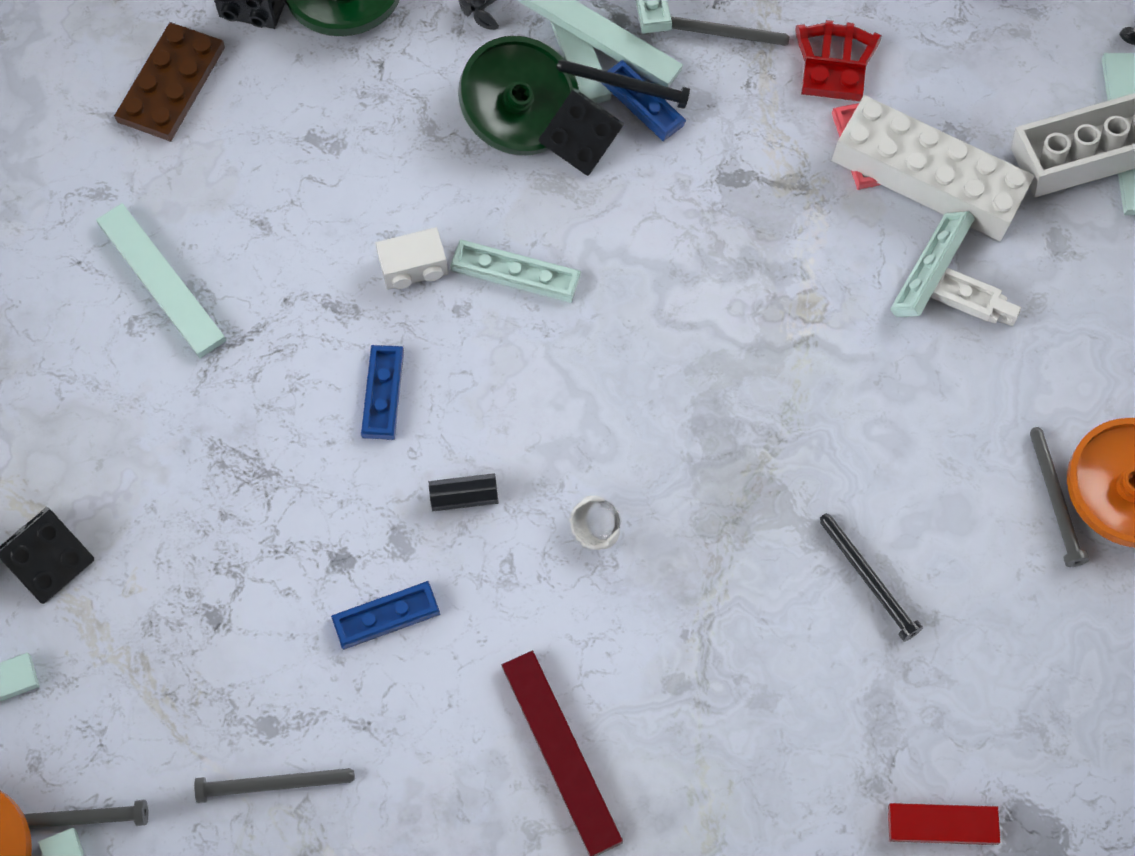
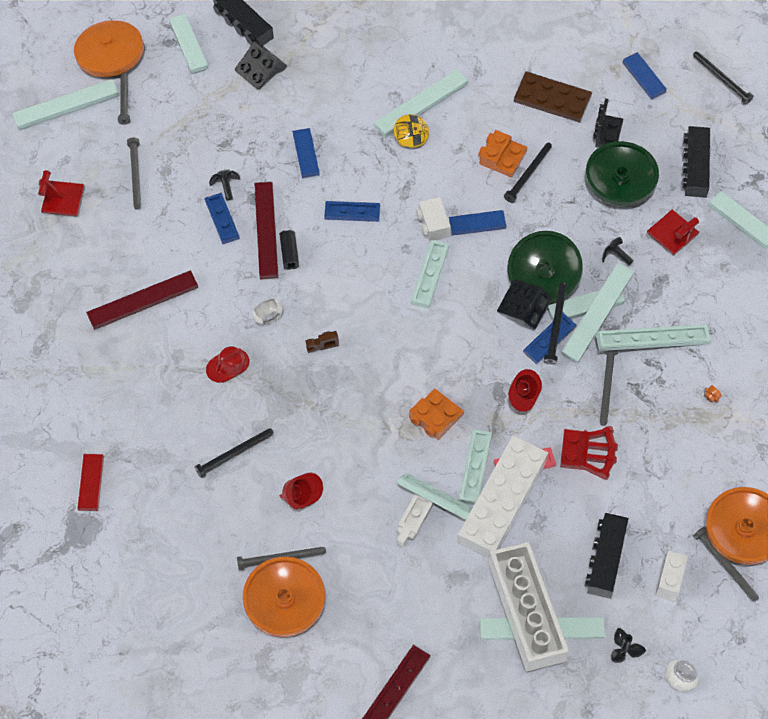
camera: 90 degrees right, 5 degrees down
none -> red piece [206,346,250,383]
none -> black plant [209,169,240,200]
none -> dark red tile [254,182,278,279]
none -> red piece [279,472,323,510]
none -> blue tile [292,128,320,178]
none -> reddish brown plate [305,331,339,353]
none -> yellow dish [394,114,429,148]
none -> orange plate [409,388,464,441]
none -> blue tile [449,210,506,236]
none -> light aqua tile [459,429,492,505]
none -> orange plate [478,130,528,178]
none -> black bar [504,142,552,203]
none -> red piece [508,369,542,412]
none -> black brick [585,513,629,599]

